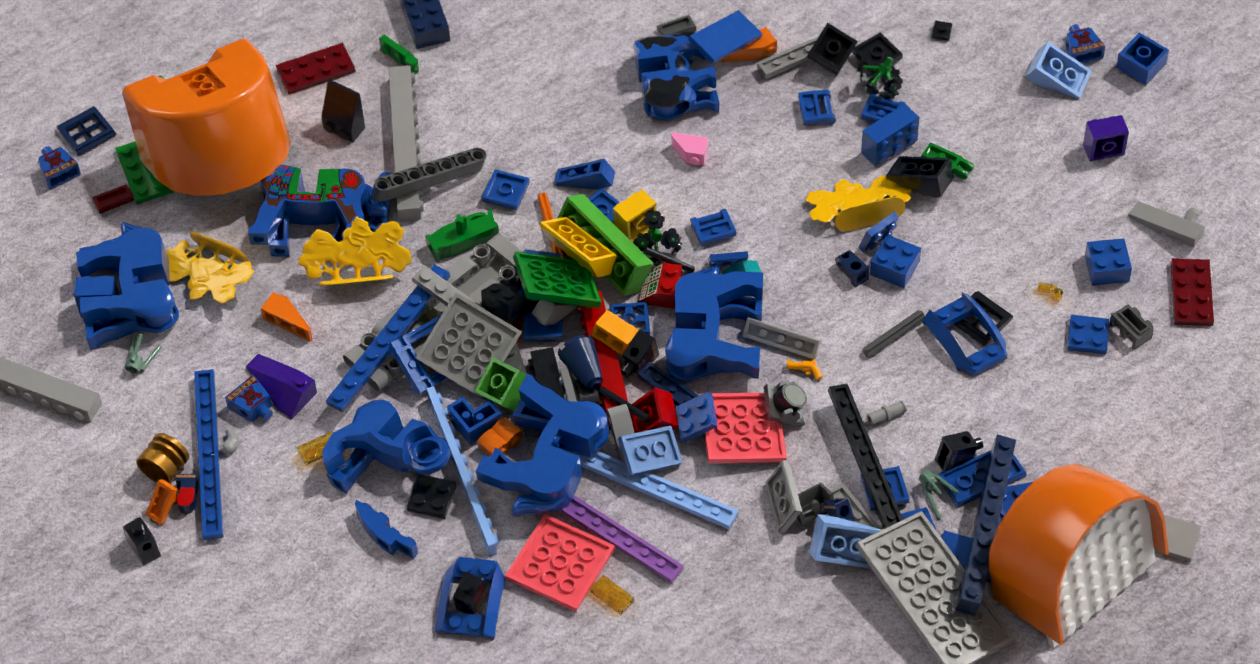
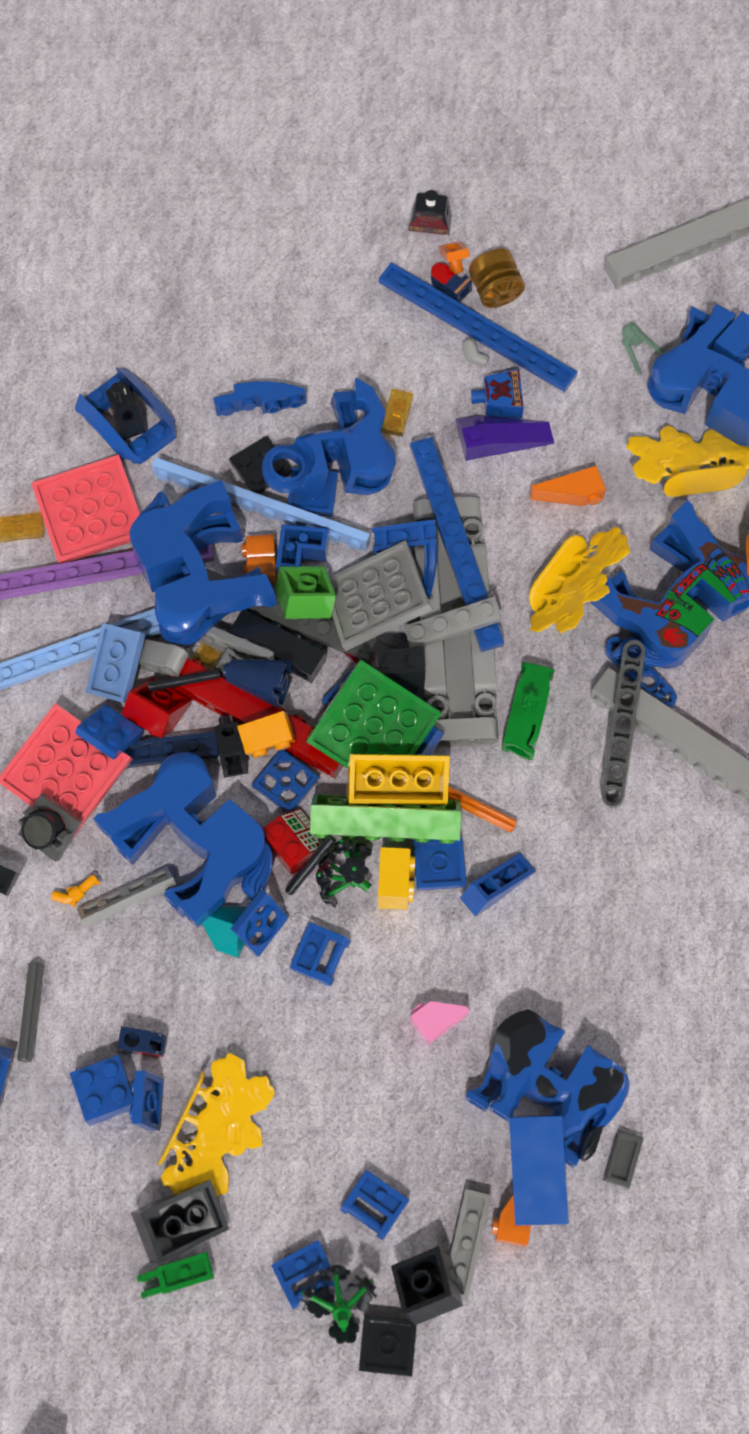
camera: 130 degrees right, 15 degrees up
blue plate [482,169,530,210] -> none
blue brick [861,104,920,166] -> none

